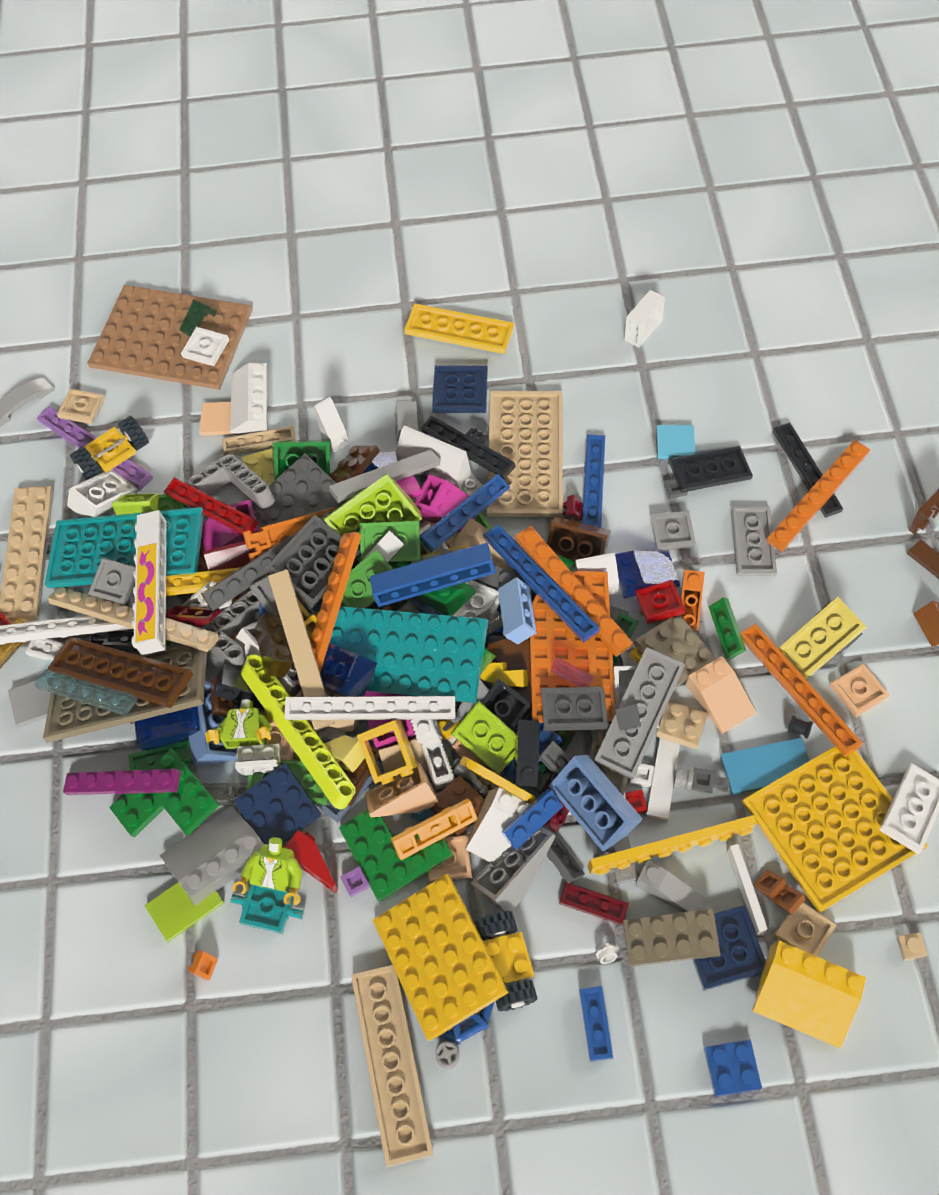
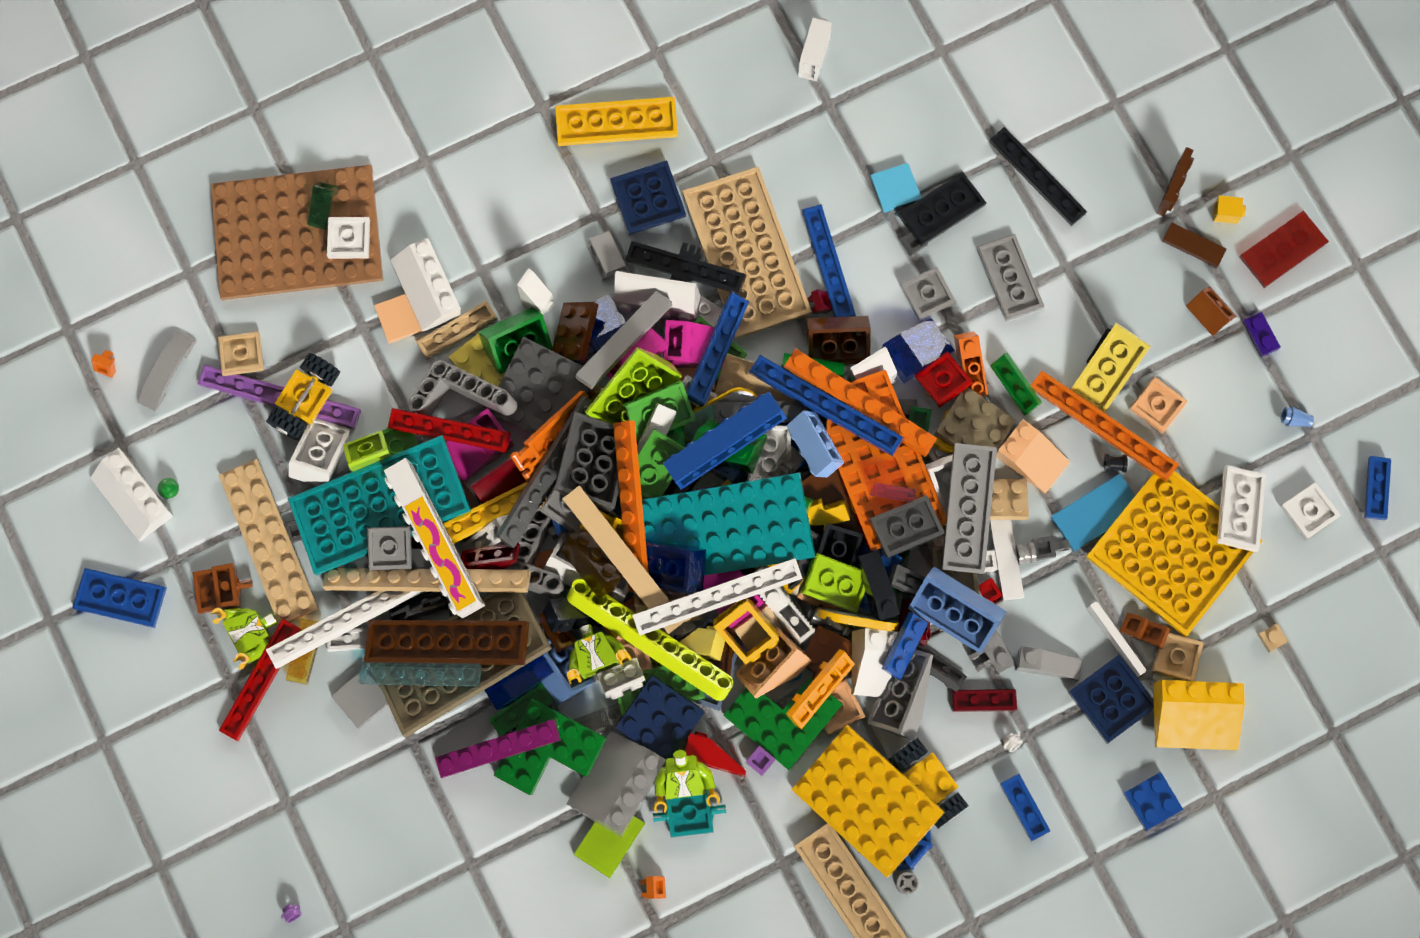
camera: 25 degrees left, 15 degrees up
yellow plate [587,815,757,875] -> none
dark grey tile [615,705,641,731] -> none
dark tan plate [624,909,721,967] -> none
orange plate [766,440,870,552] -> none

